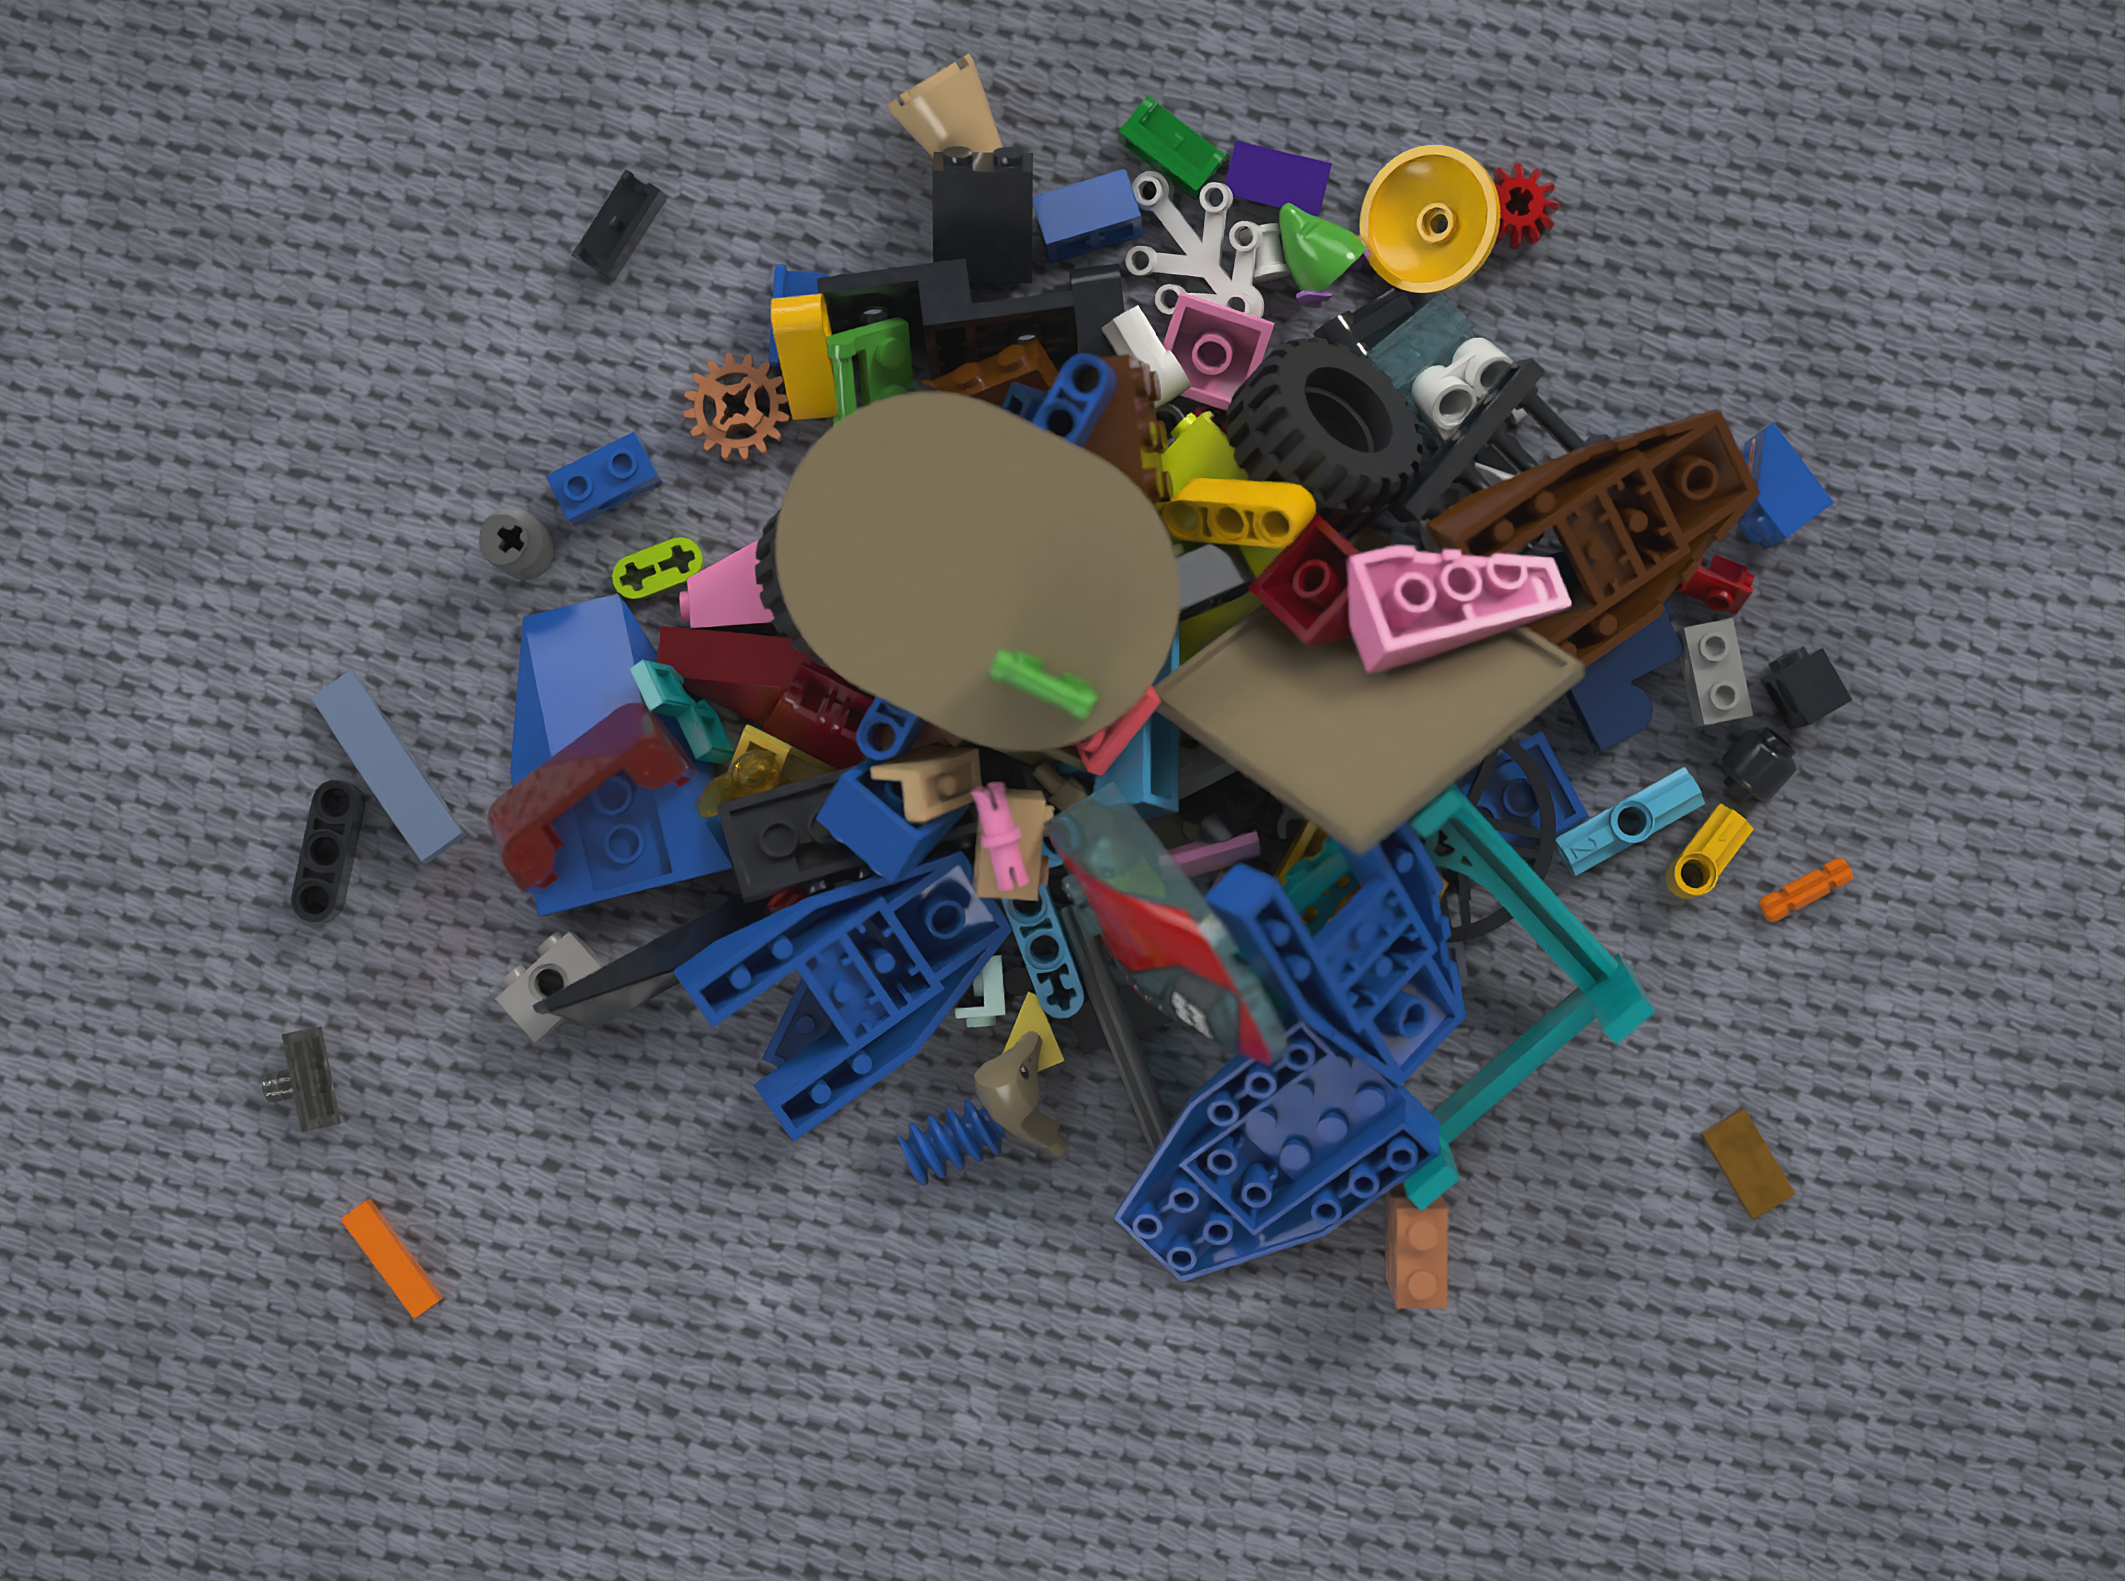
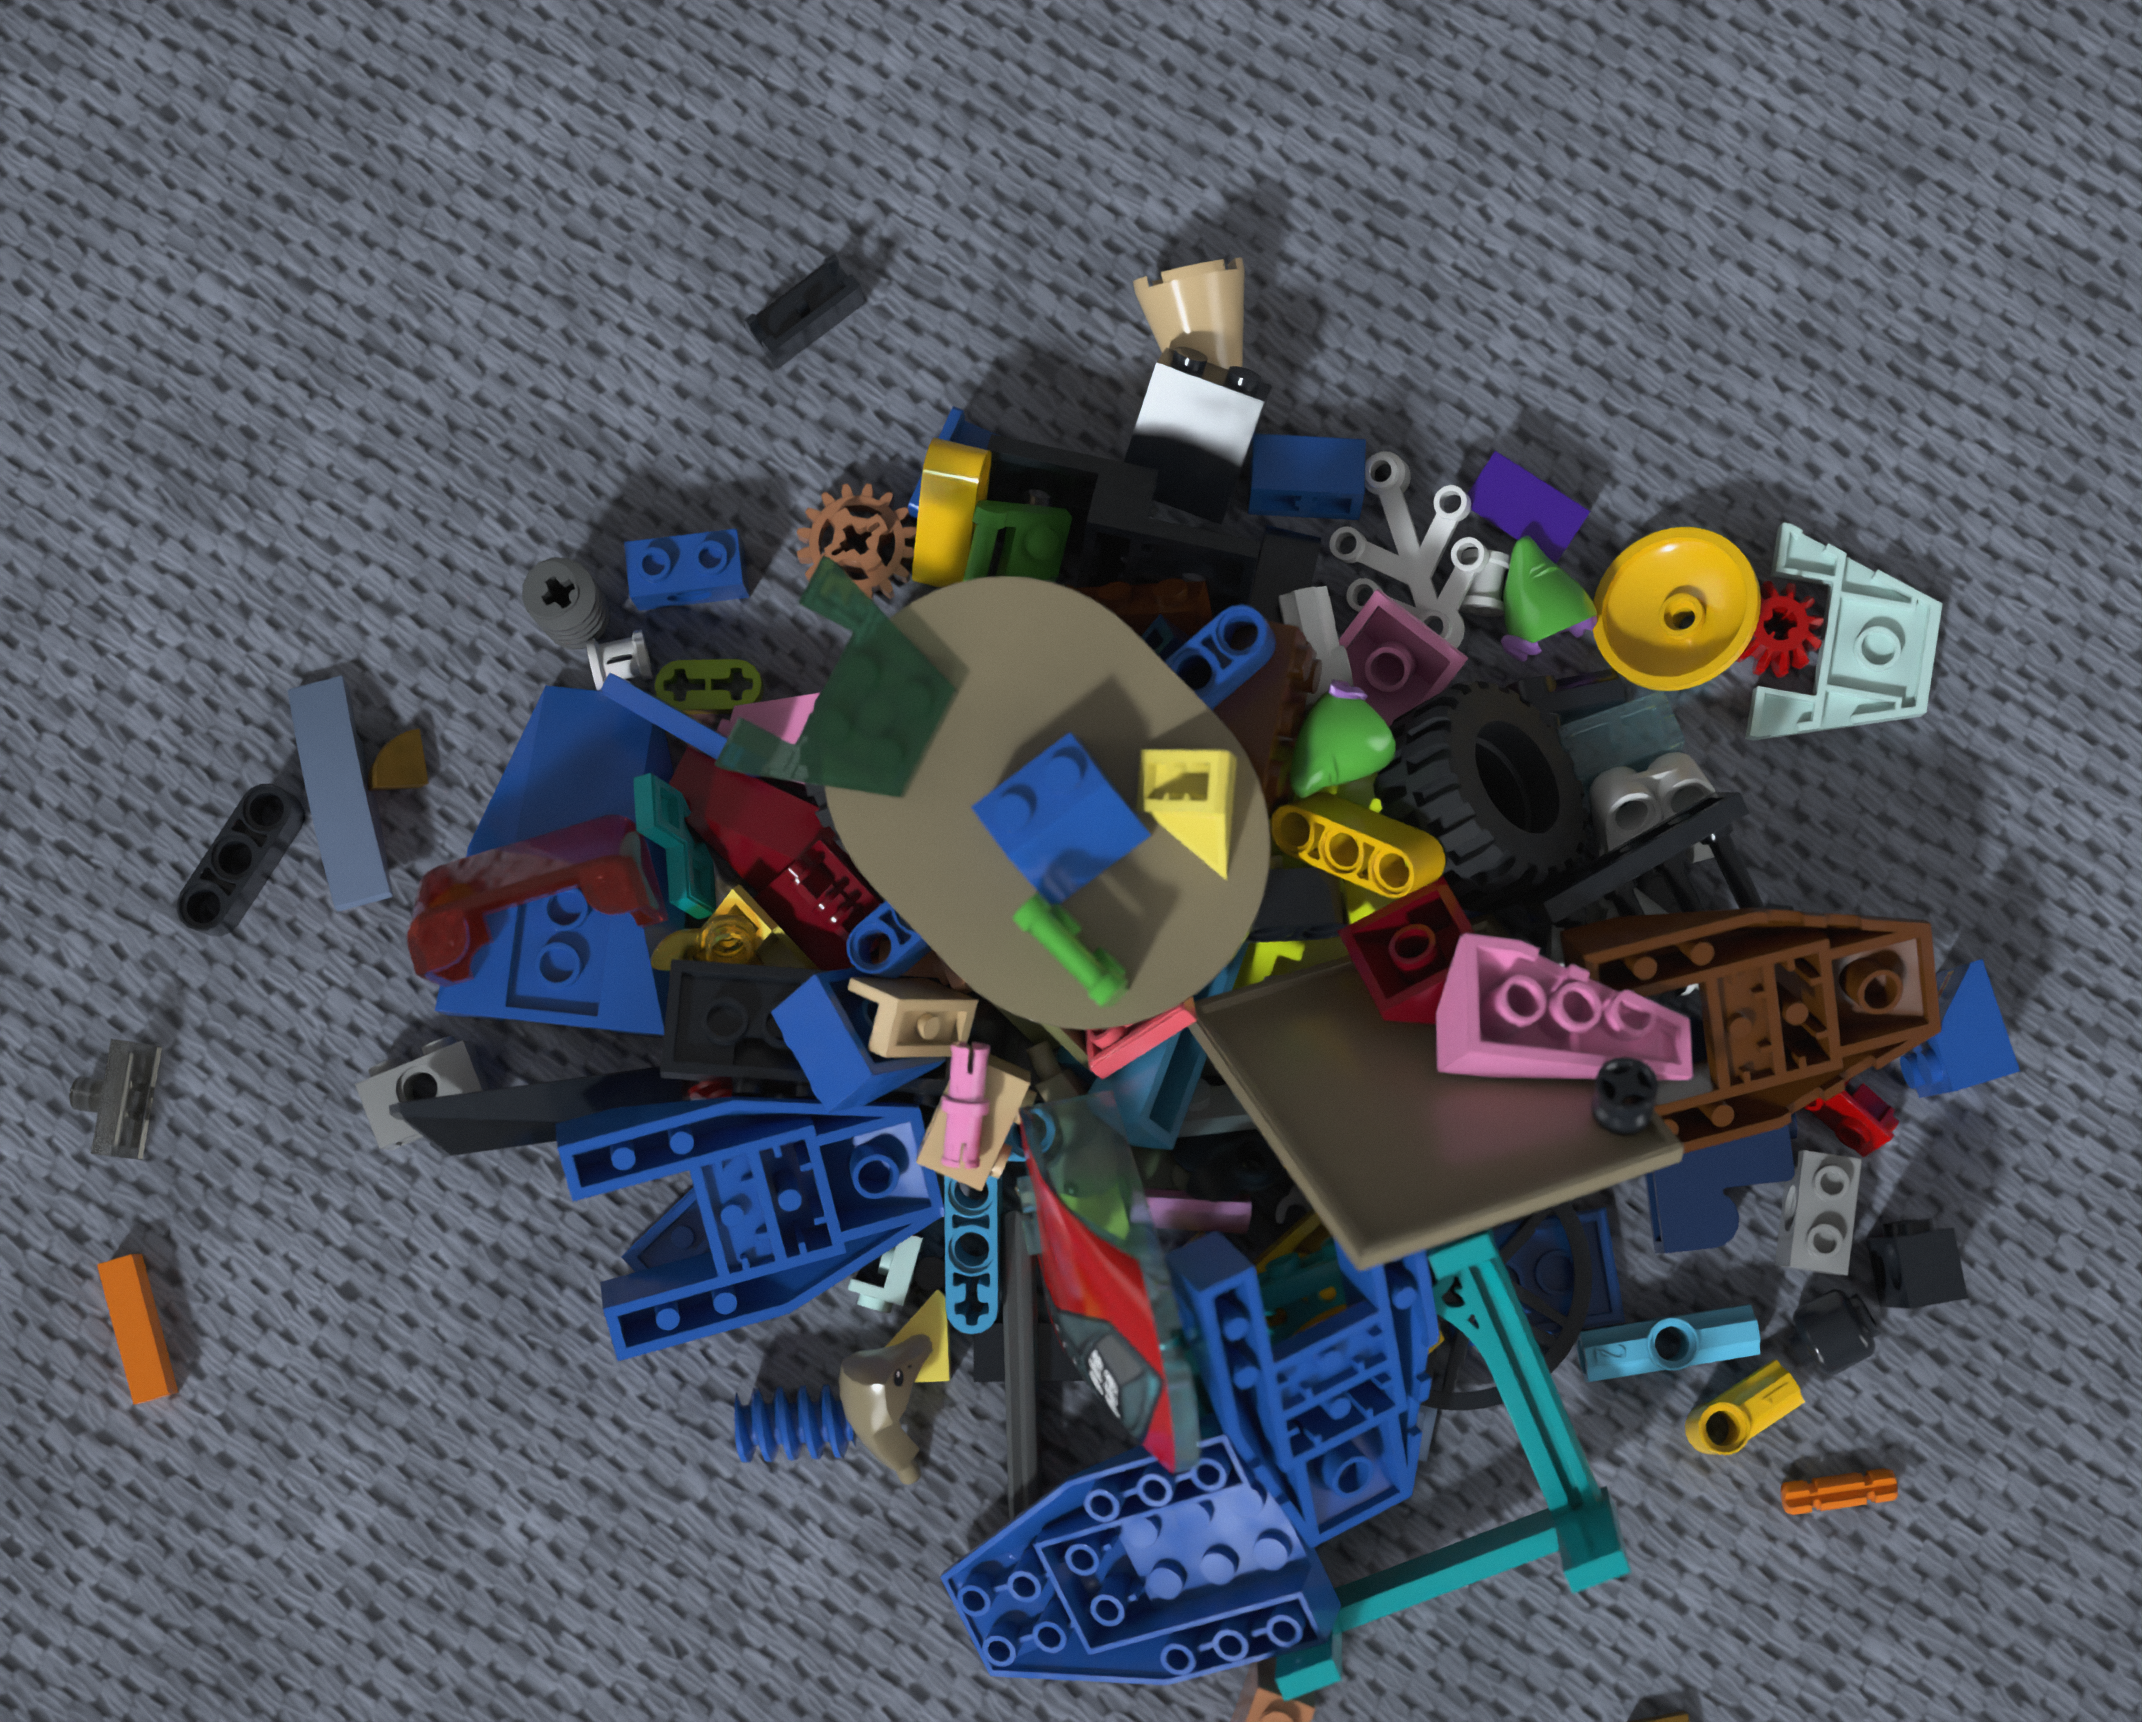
camera: 25 degrees right, 5 degrees down
green hinge [1118,95,1228,200] -> none
none -> pearl gold tile [368,729,429,791]
none -> white bush [586,629,653,691]
none -> blue tile [600,672,768,778]
none -> clear green wing [714,555,959,799]
none -> blue slope [971,732,1152,906]
none -> light yellow slope [1136,750,1237,880]
none -> bright green hat [1290,679,1395,798]
none -> black wheel [1591,1057,1658,1136]
none -> light aqua wing [1745,522,1943,741]

